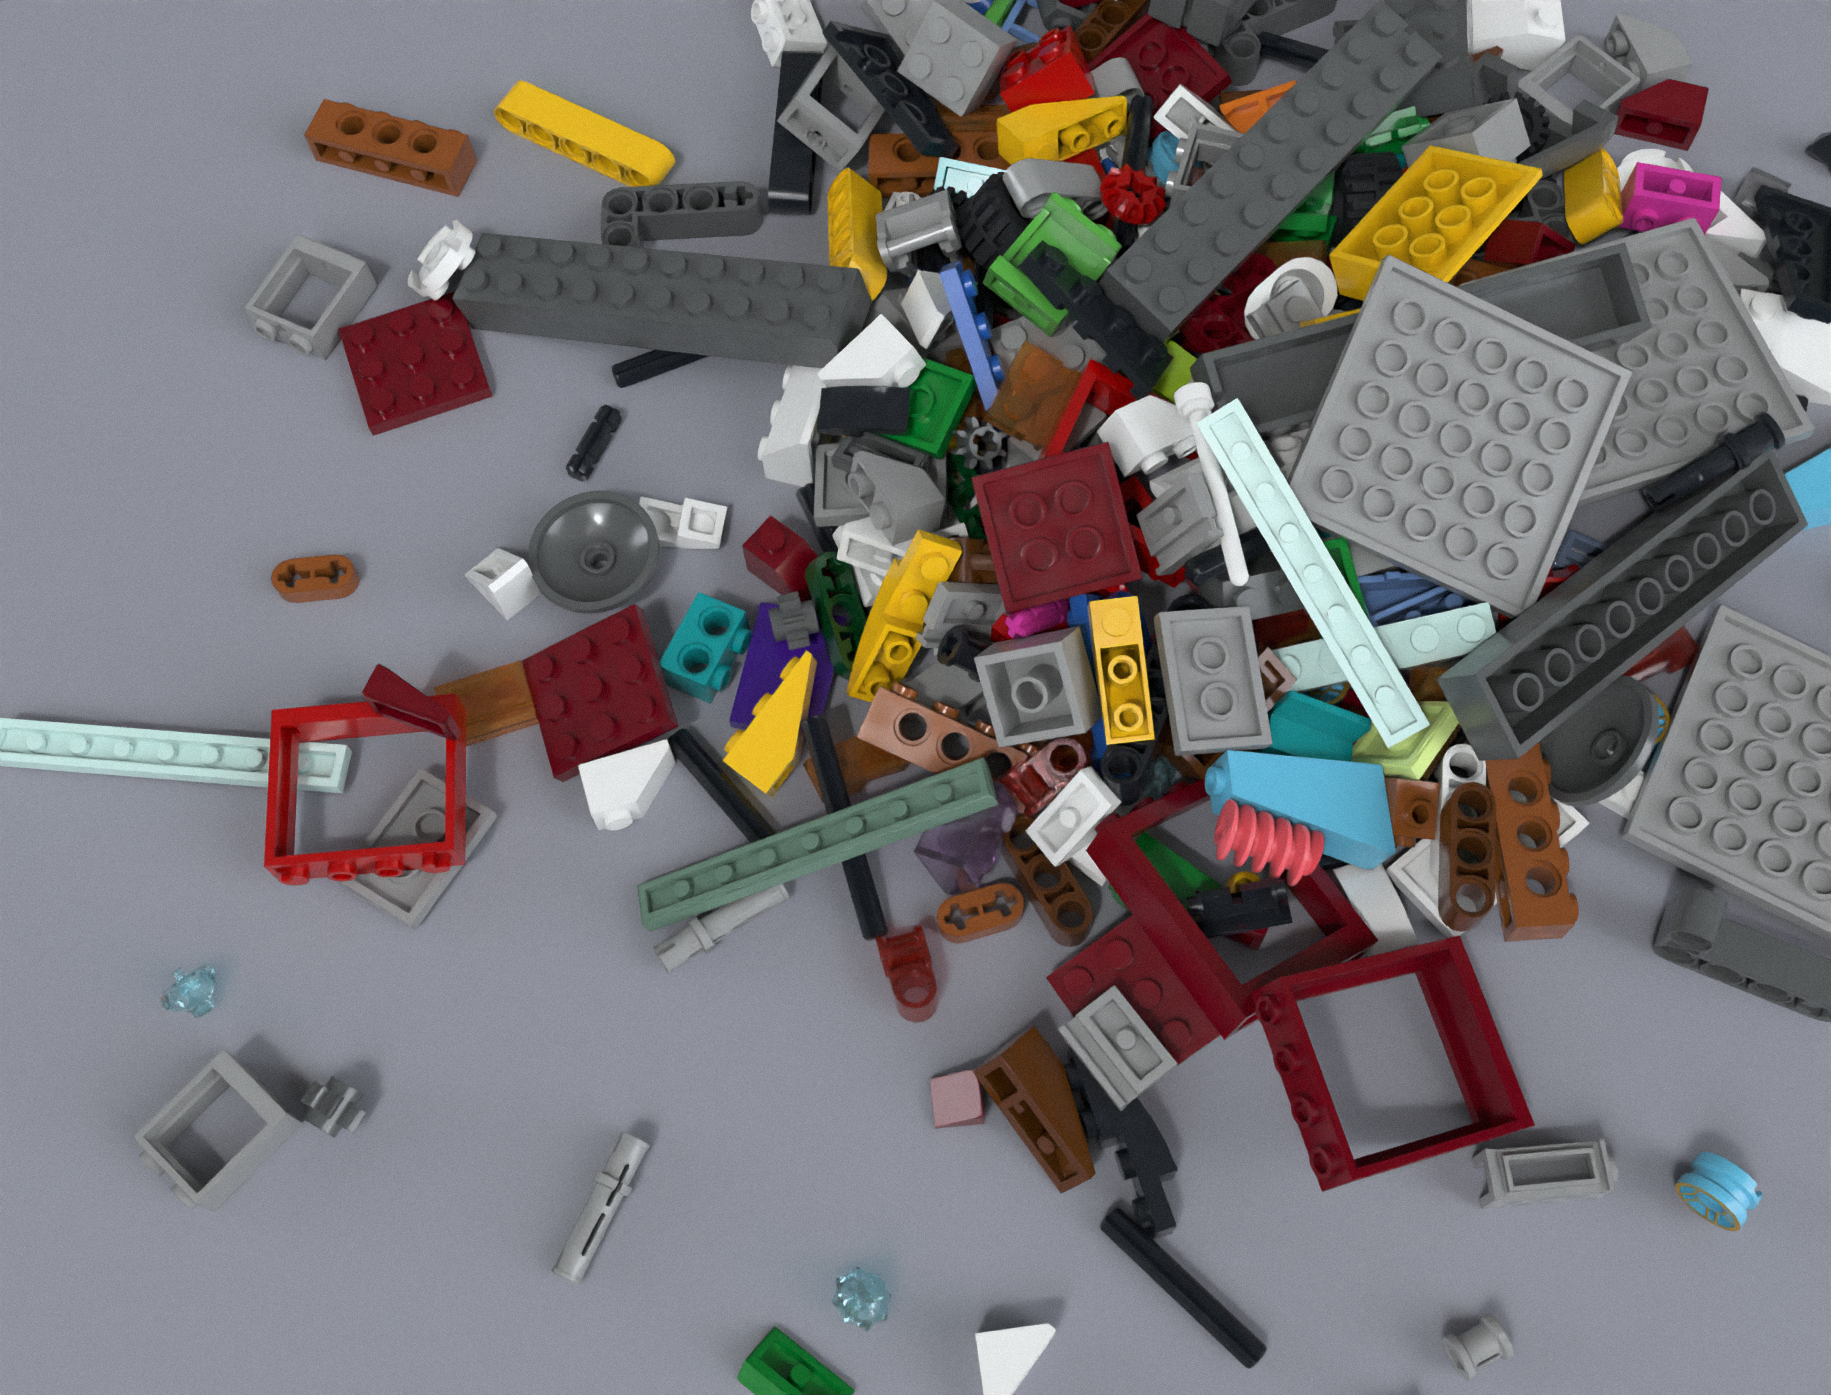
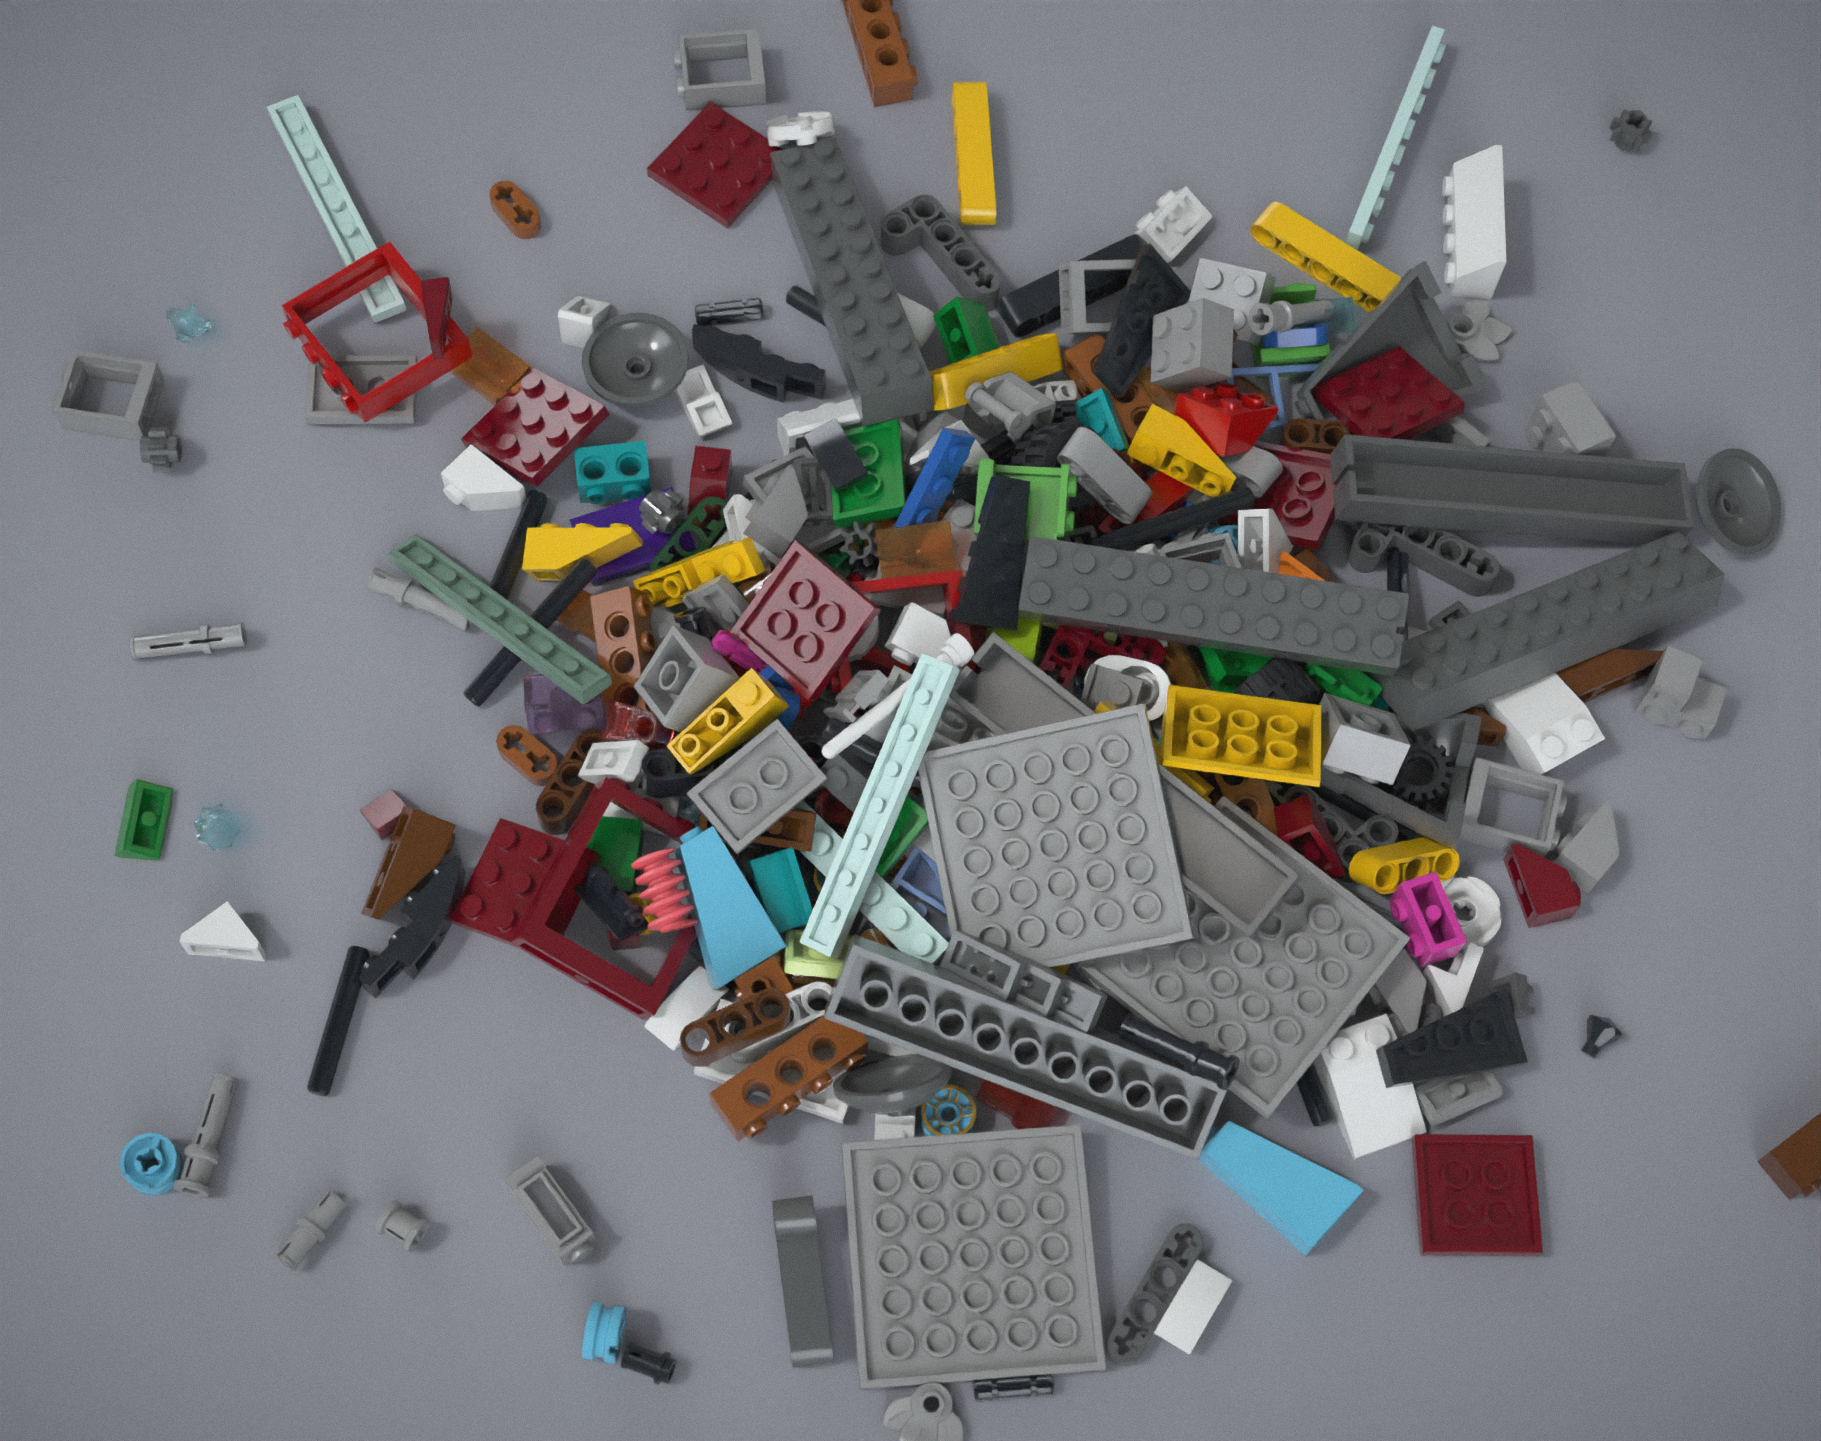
camera: 50 degrees right, 0 degrees up
white slope [816,314,926,388] -> none
clear red piece [875,924,938,1023] -> none
light grey plate [1058,985,1177,1111] -> none
red gear [1099,163,1166,225] -> none
dark red window [1250,935,1535,1192] -> none
none -> black pin [621,1342,676,1385]
none -> black slope [692,324,826,403]
none -> green brick [933,296,1000,364]
none -> dark grey slope [940,929,1108,1033]

